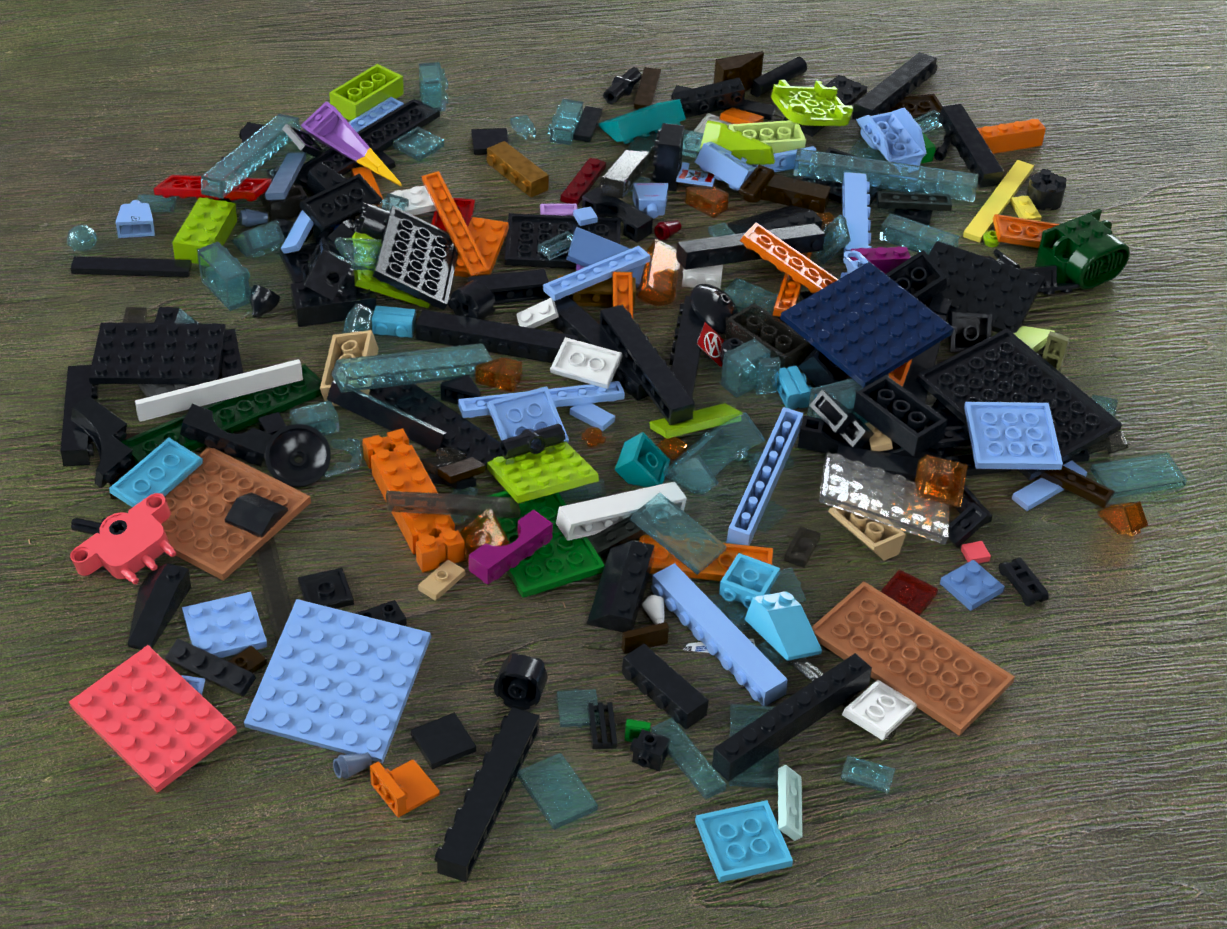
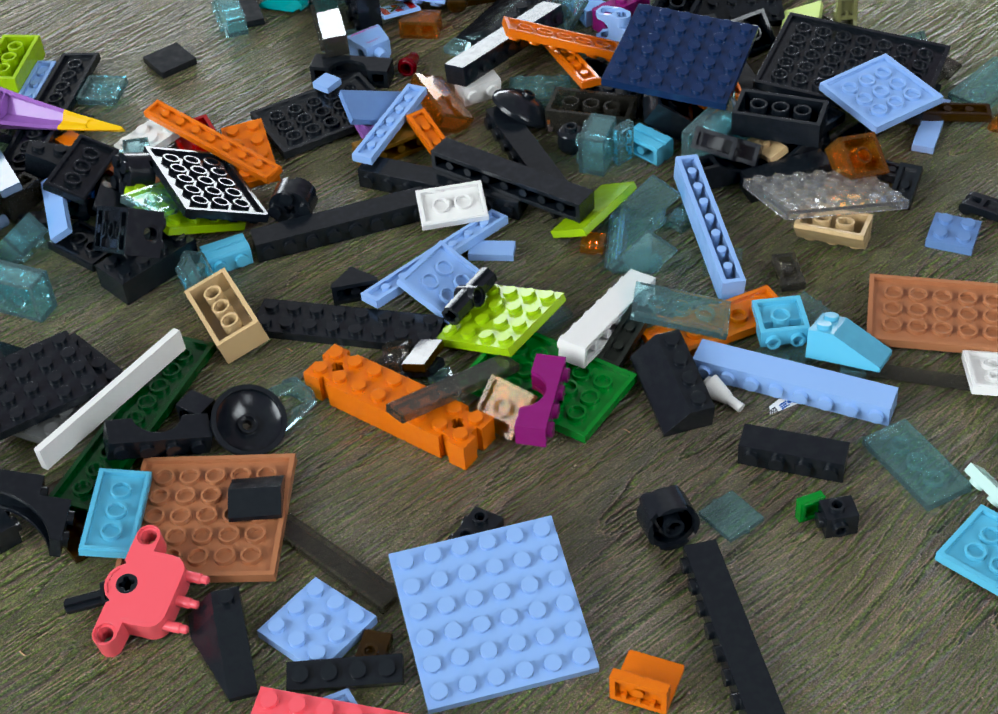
camera: 25 degrees left, 0 degrees up
black helmet [250,285,280,318] -> none
clear light blue brick [290,401,340,435] -> none
black tile [298,568,354,609] -> none
black tile [327,379,447,453] -> none
clear light blue brick [331,343,493,393] -> none
sand blue cone [333,752,372,779] -> none
black tile [411,712,476,769] -> none
tan plate [418,560,465,601] -> none
clear light blue brick [419,62,448,111] -> none
black brick [468,269,549,304] -> none
clear orange slope [475,357,522,392] -> none
pearl gold brick [486,141,549,198] -> none
clear light blue plate [510,115,536,139] -> none
white plate [516,298,559,328] -> none
clear light blue tile [517,753,598,830] -> none
clear light blue tile [538,231,573,260] -> none
lavender tile [540,204,577,216] -> none
dark red plate [560,158,606,206] -> none
clear orange plate [581,427,606,447] -> none
black tile [587,702,617,749] -> none
teal slope [615,432,670,487] -> none
dark brown tile [621,622,669,654] -> none
clear light blue tile [651,718,727,800] -> none
red sticker [697,322,724,367] -> none
black brick [712,653,872,782] -> none
clear red tile [880,569,938,616] -> none
coral tile [961,541,991,564] -> none

